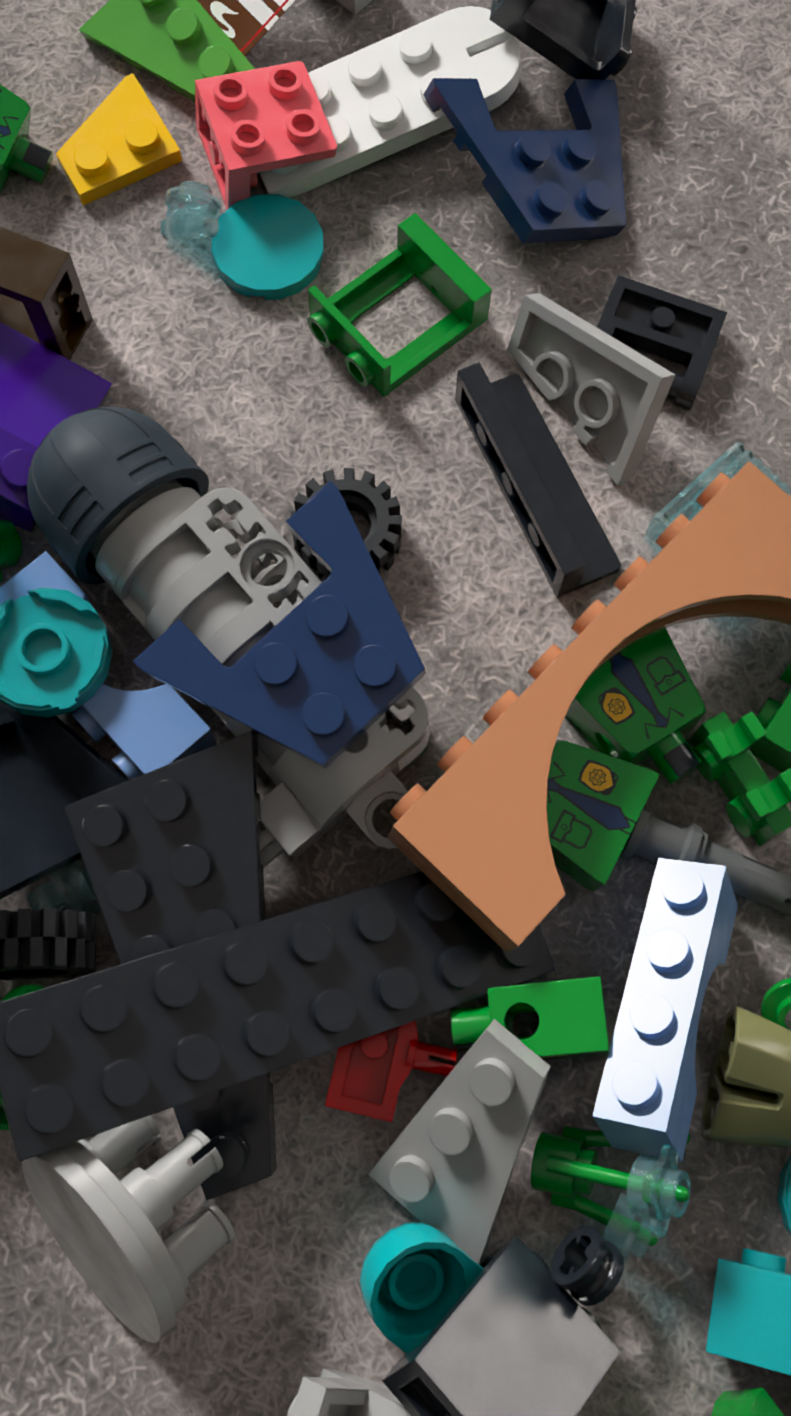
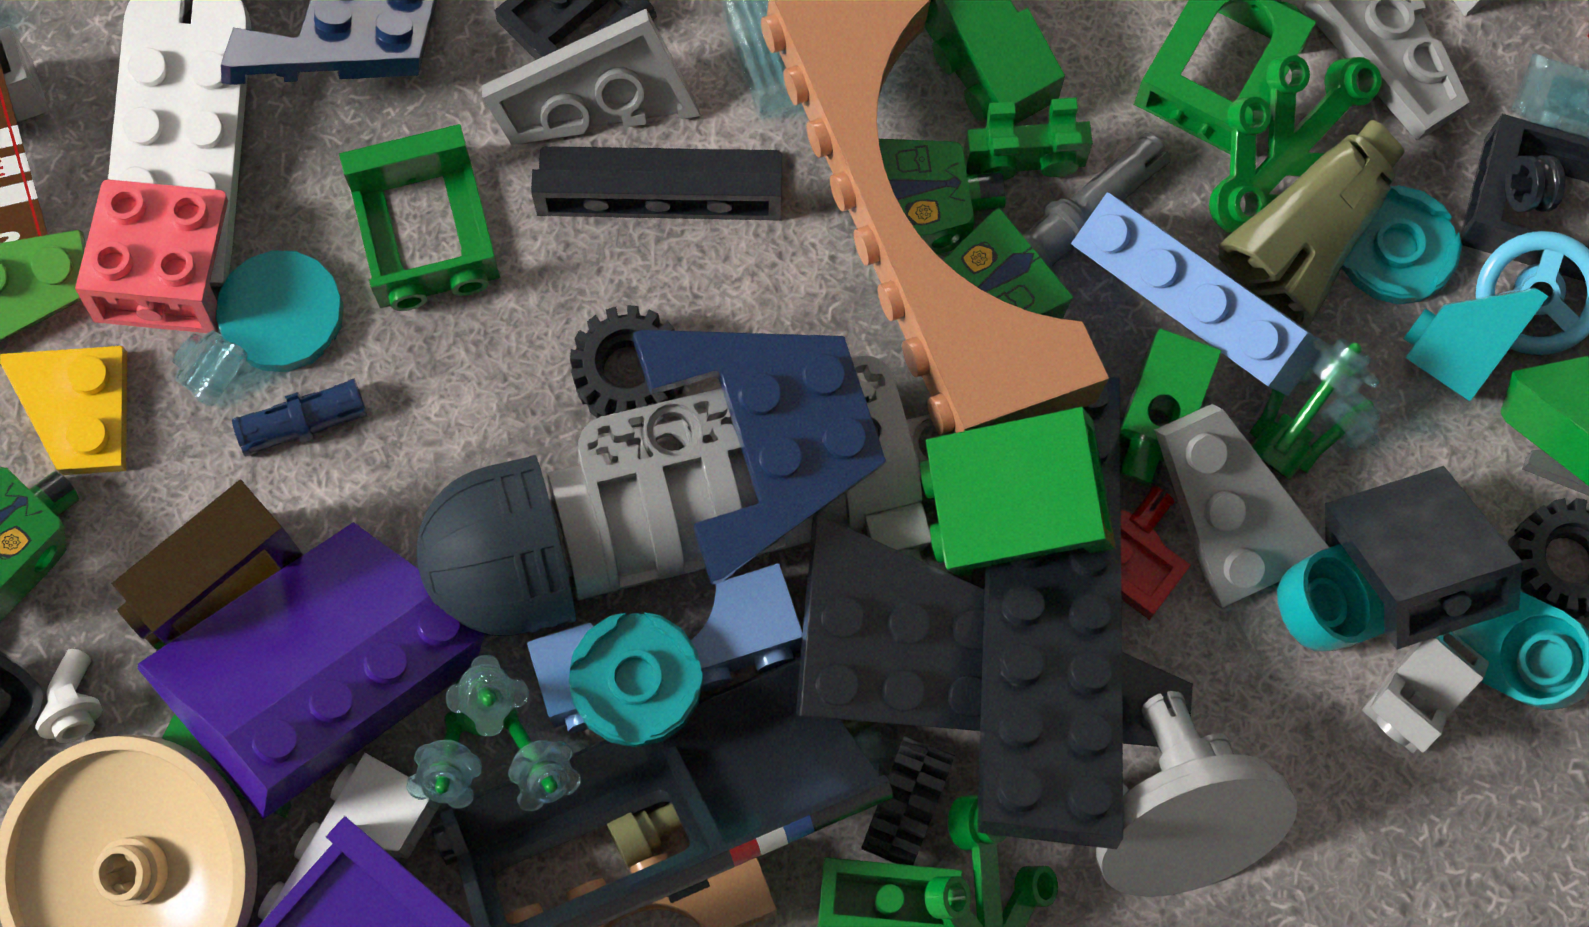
camera: 65 degrees left, 0 degrees up
black bush [550,1225,624,1306] -> none
none -> dark blue pin [232,378,367,457]
none -> green panel [920,407,1116,577]

